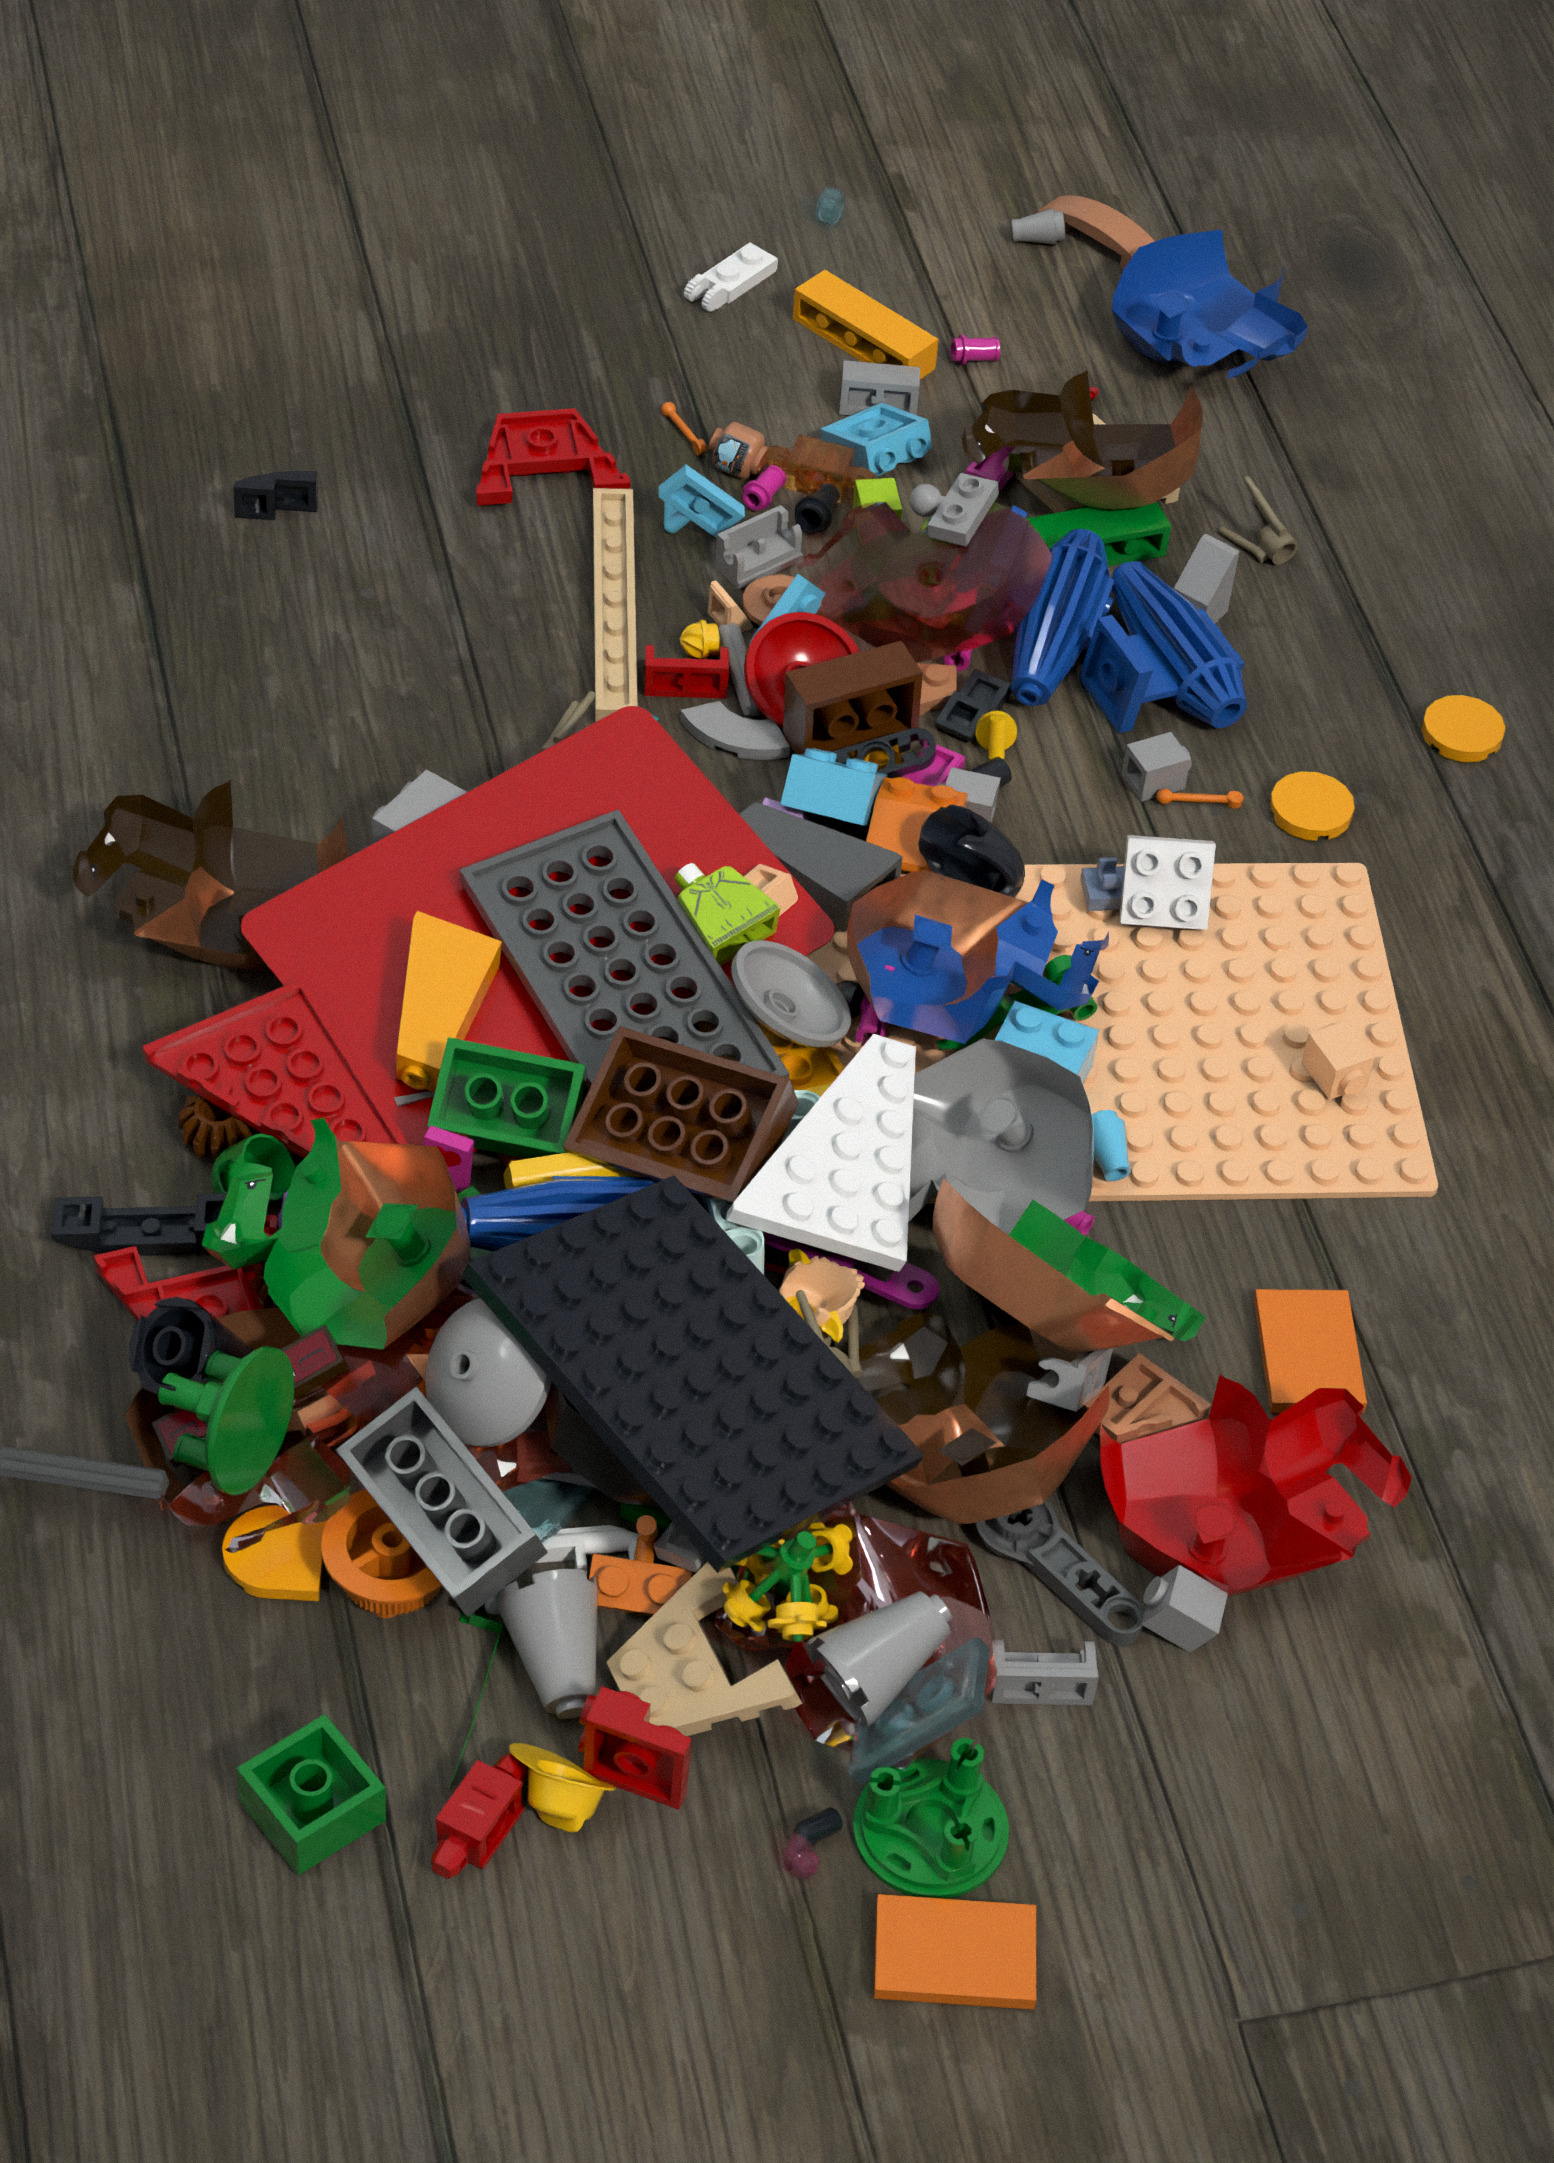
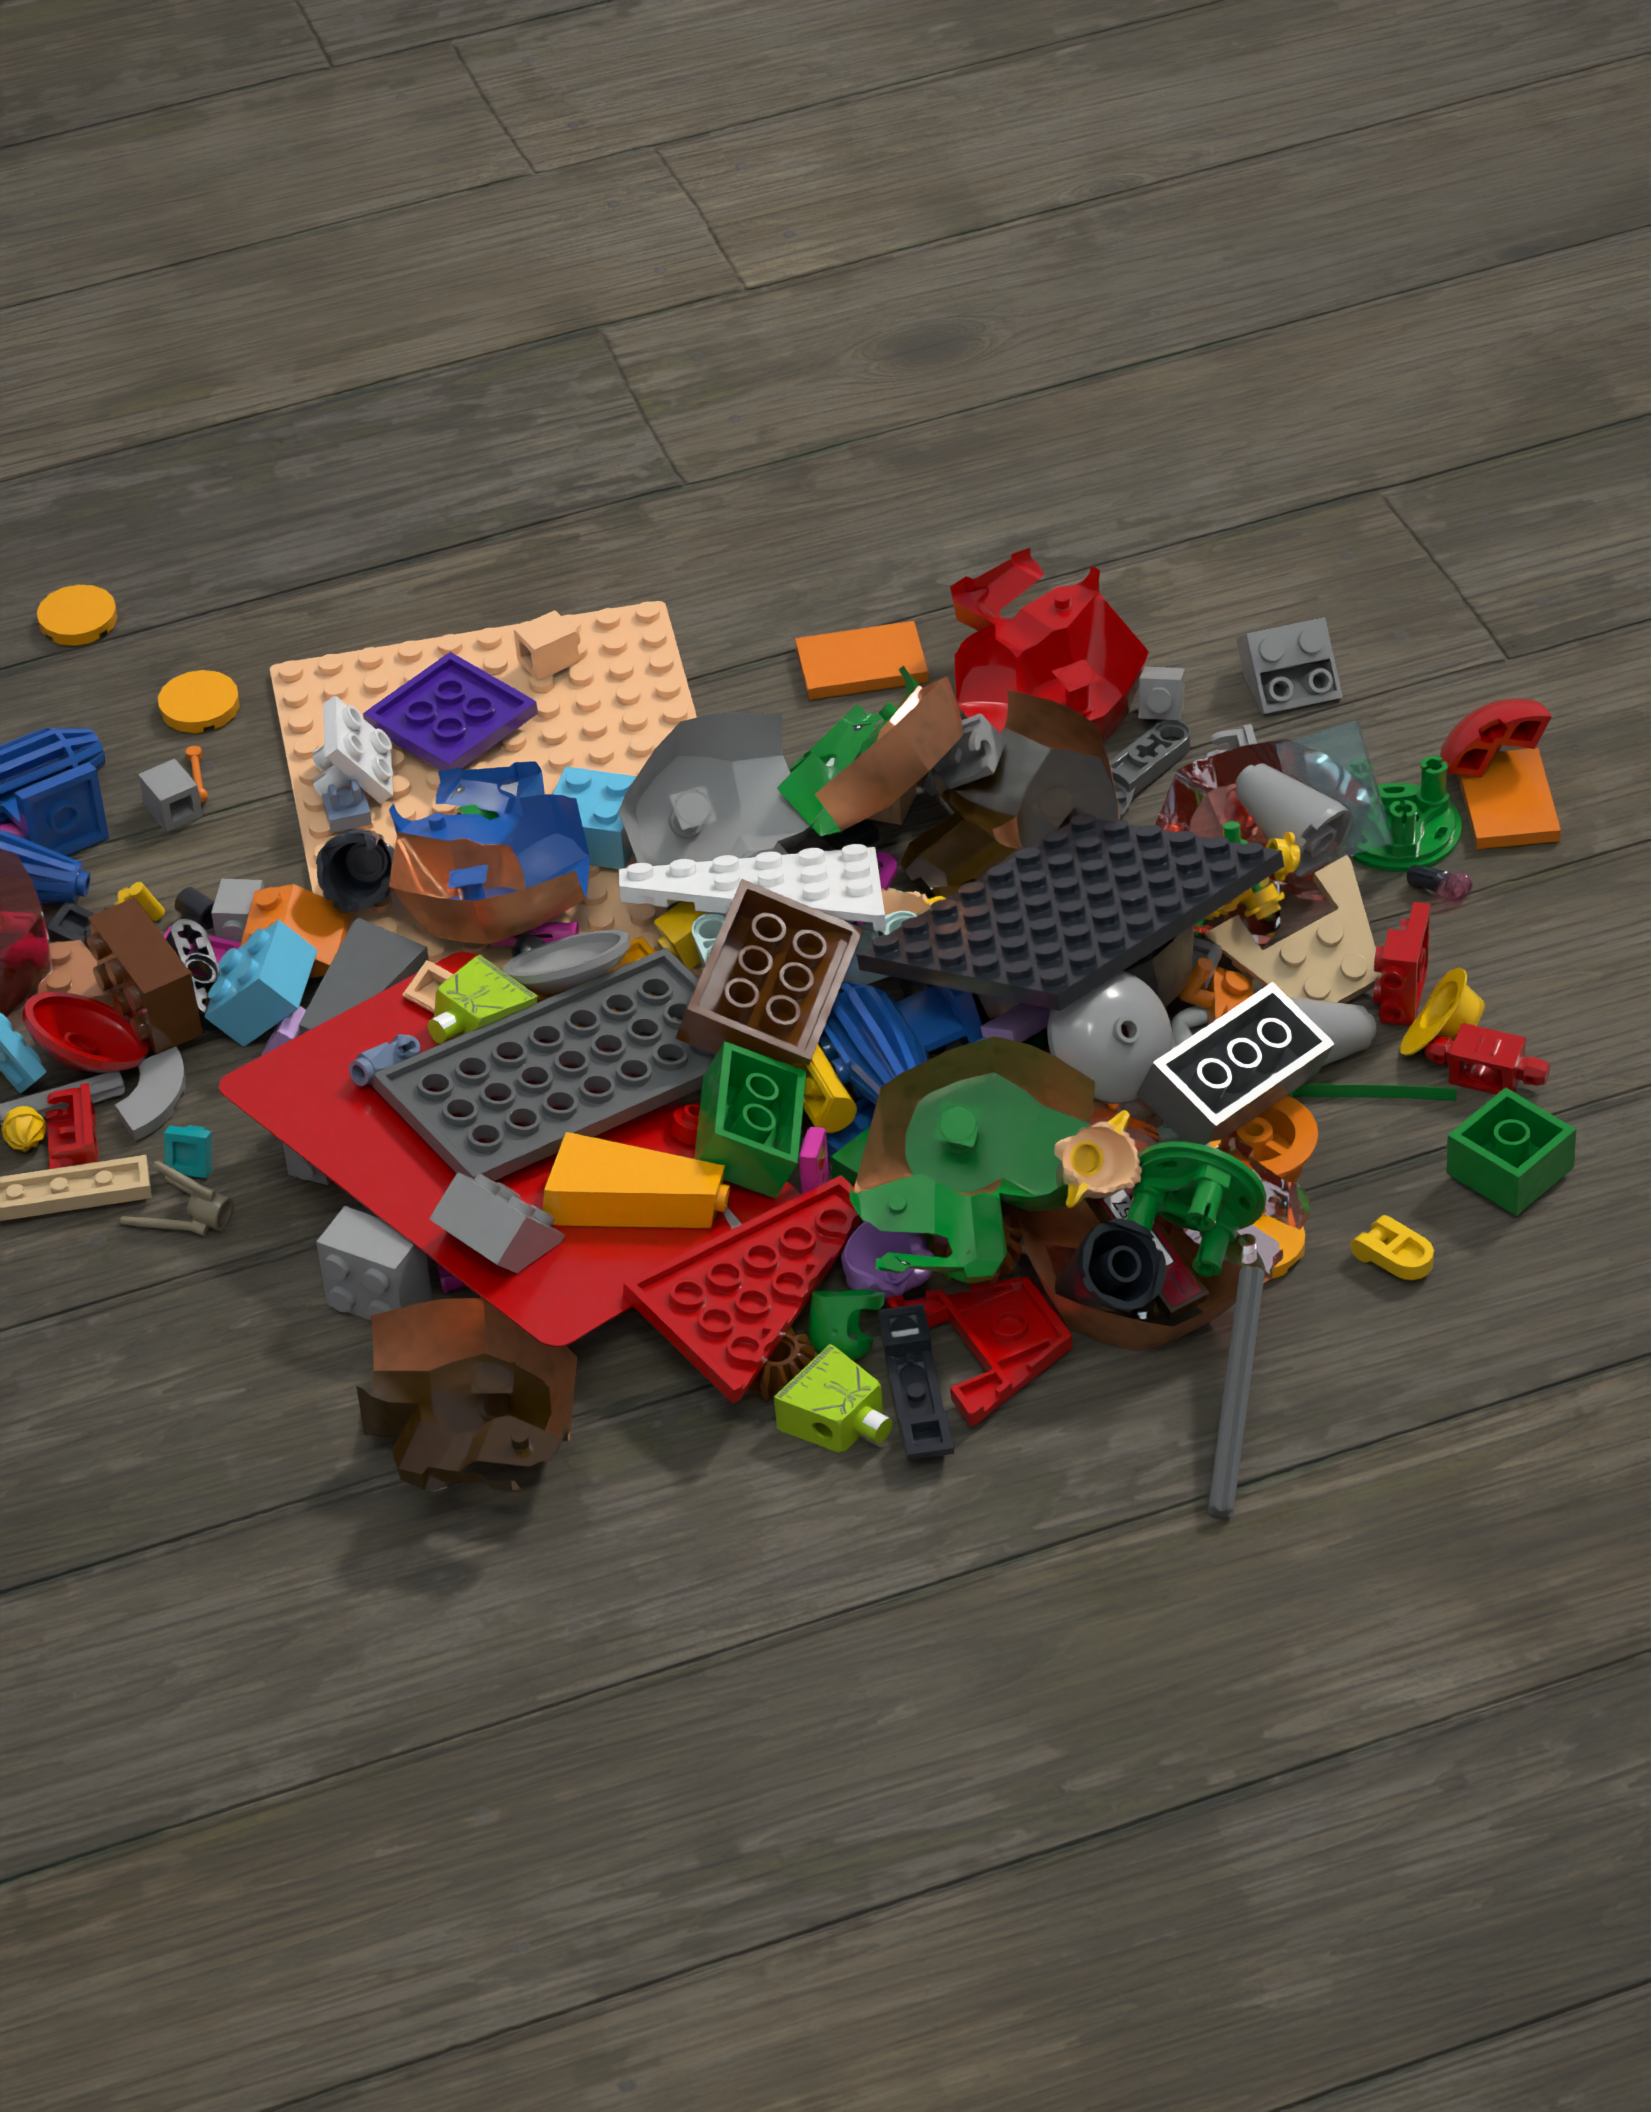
camera: 90 degrees left, 5 degrees down
none -> sand blue arm [349,1034,420,1086]
none -> dark purple plate [363,652,538,771]
none -> light grey slope [429,1172,565,1273]
none -> lime torso [774,1344,892,1453]
none -> light nougat hair [1054,1110,1142,1208]
none -> light grey slope [1236,617,1343,715]
none -> yellow plate [1350,1215,1434,1280]
none -> red brick [1440,698,1552,777]

